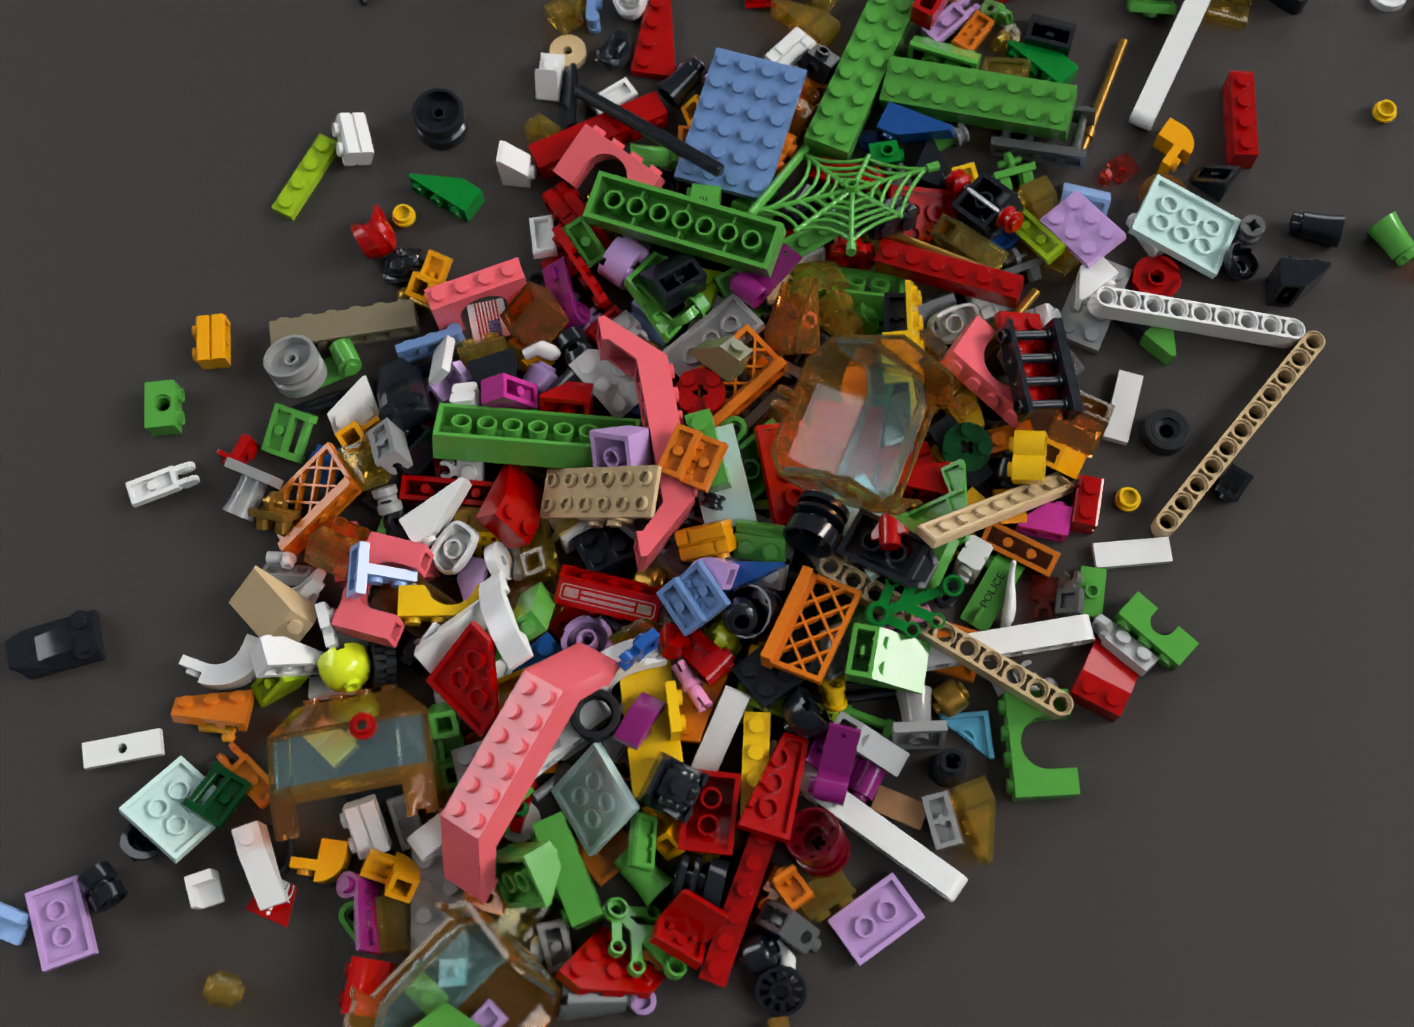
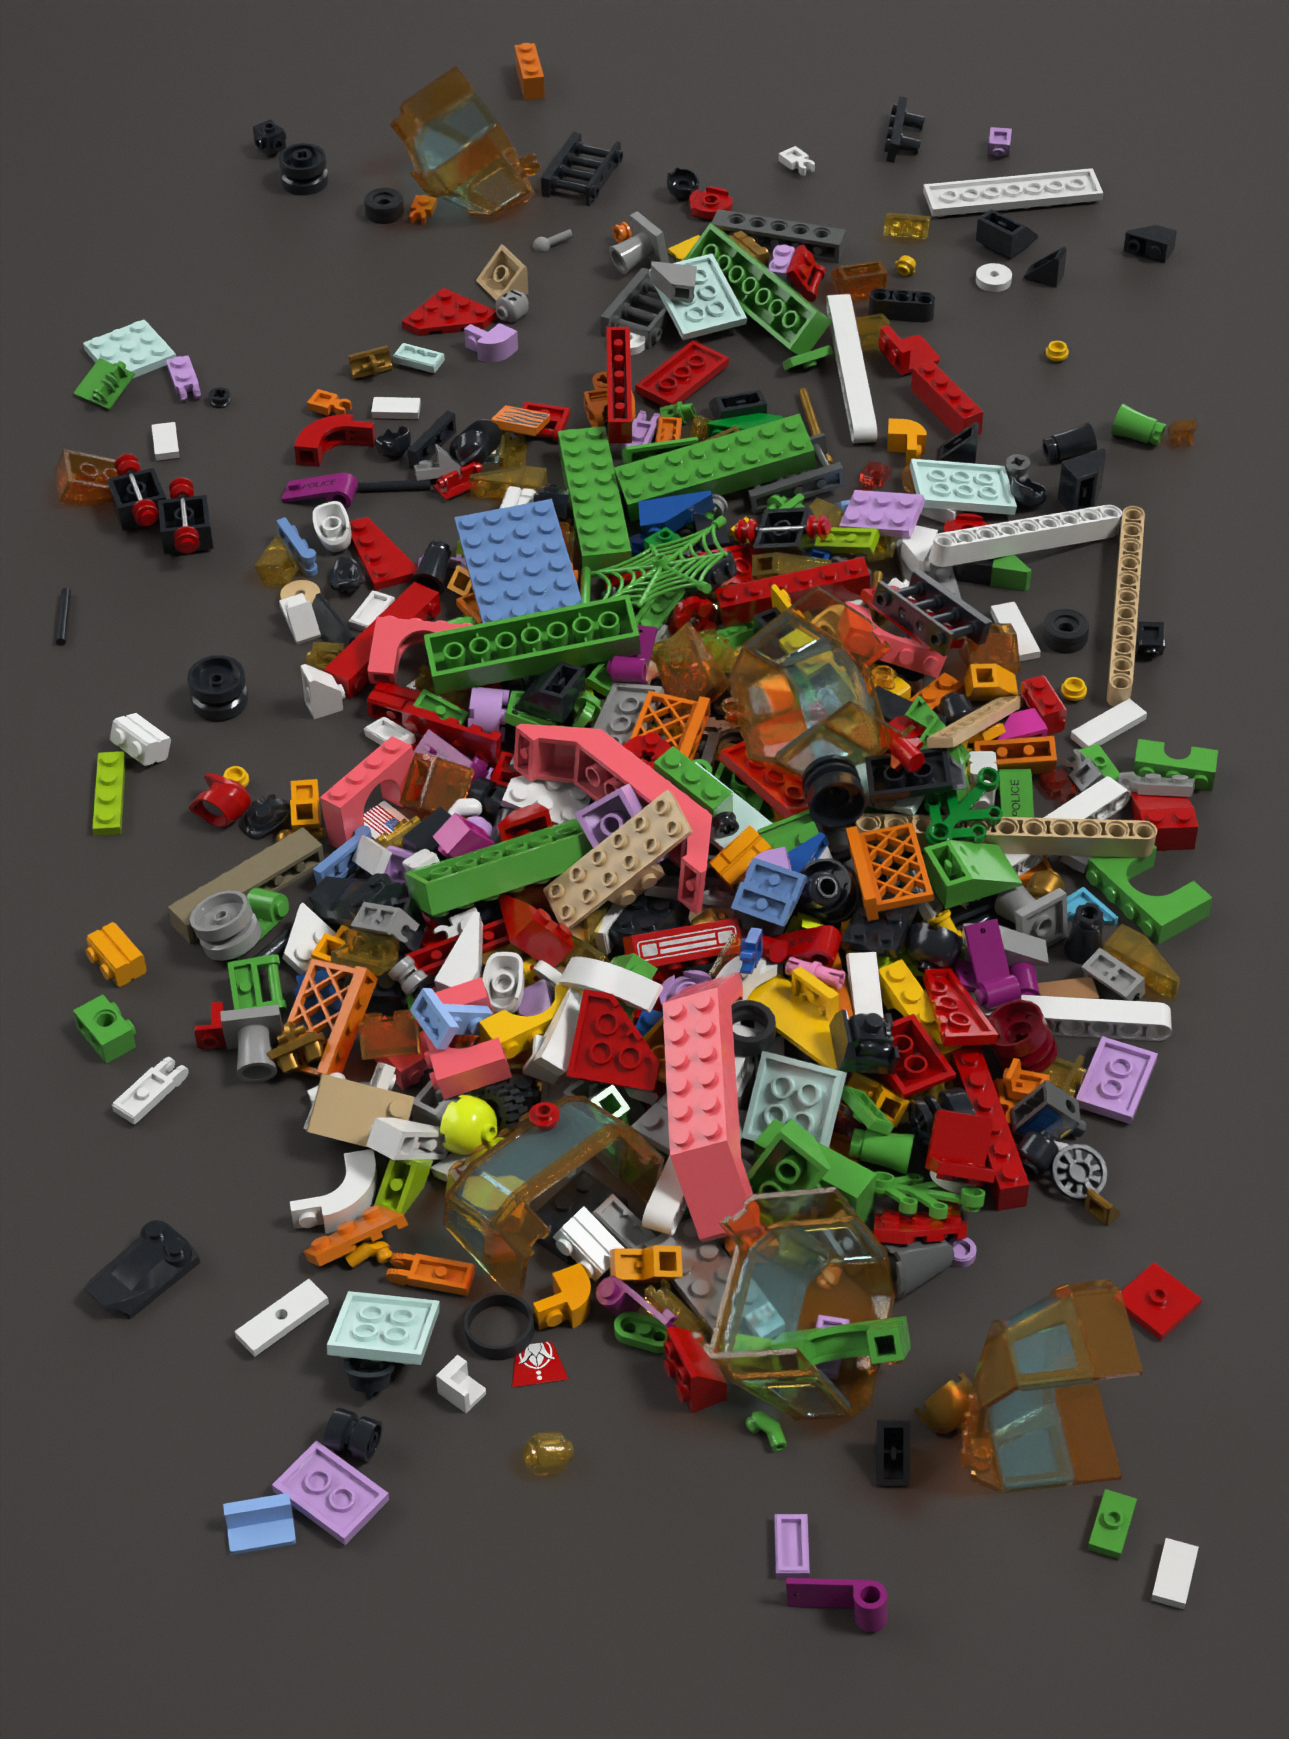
camera: 35 degrees left, 25 degrees down
dark green plate [180,761,253,830] -> none
white slope [232,820,287,911] -> none
white plate [314,601,340,649] -> none
green slope [408,173,485,222] -> none
black axle [574,85,725,177] -> none
magenta slope [614,692,665,750] -> none
orange slope [658,423,729,493] -> none
olive slope [690,336,753,383] -> none
dark green plate [941,422,993,473] -> none
white animal [1000,560,1016,628] -> none
yellow brick [1007,430,1047,485] -> none
none -> red bracket [878,325,940,375]

